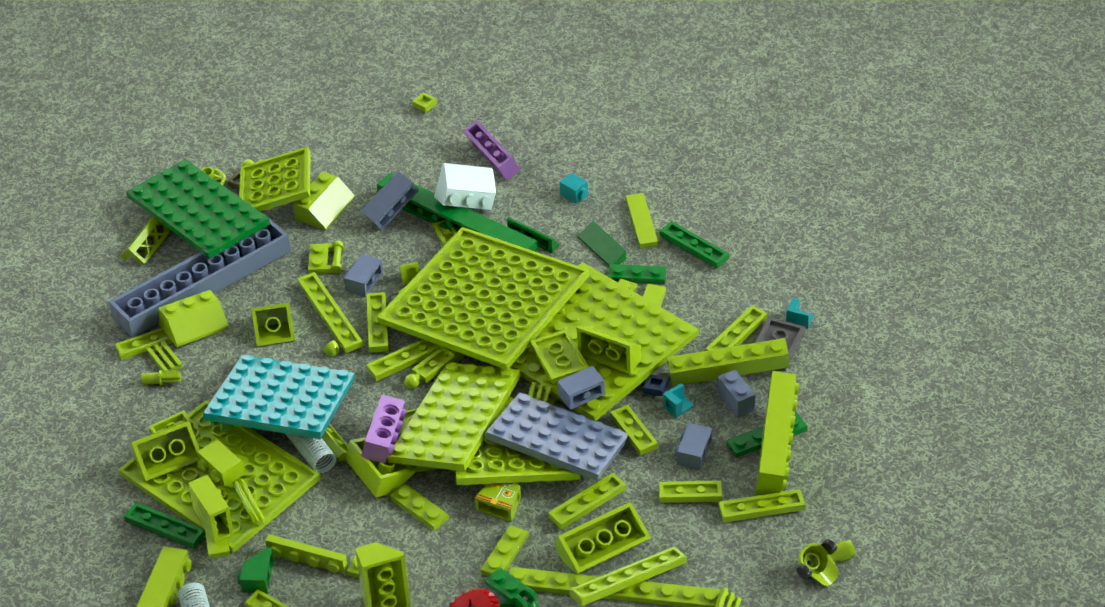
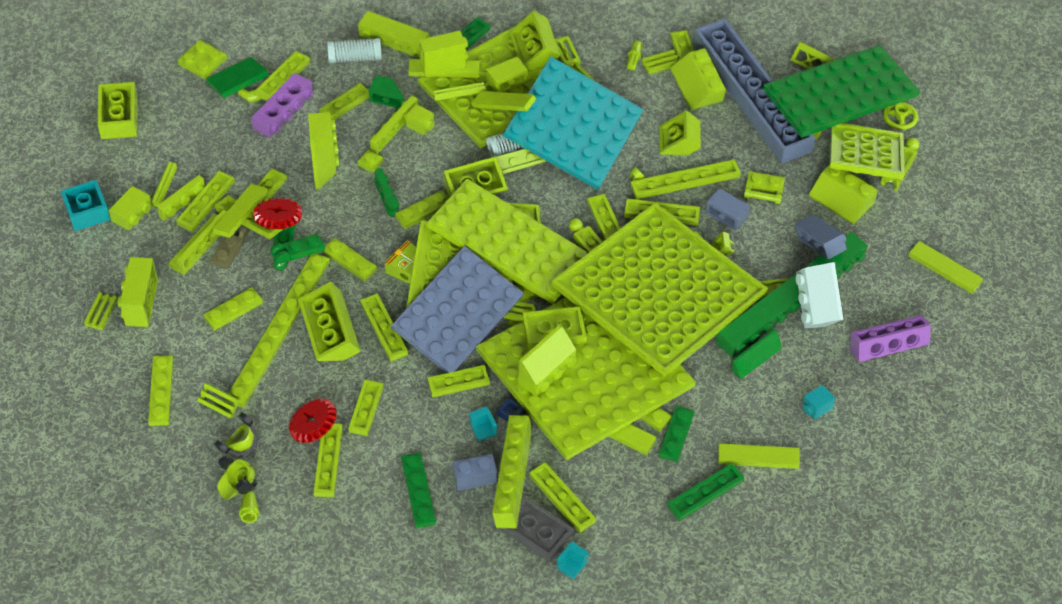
camera: 100 degrees right, 10 degrees up
medium lavender brick [361,394,407,463] -> none
lime plate [412,92,437,113] -> none
sand blue brick [557,366,605,410] -> none
lime tile [569,547,687,606] -> none
green slope [578,221,626,267] -> none
sand blue brick [674,423,712,470] -> none
lime brick [755,371,799,495] -> none
none -> cap [214,412,258,457]
none -> red gear [288,398,337,443]
none -> green hinge [374,168,399,218]
none -> lime brick [406,104,435,135]
none -> lime tile [471,91,536,112]
none -> lime tile [908,241,984,294]

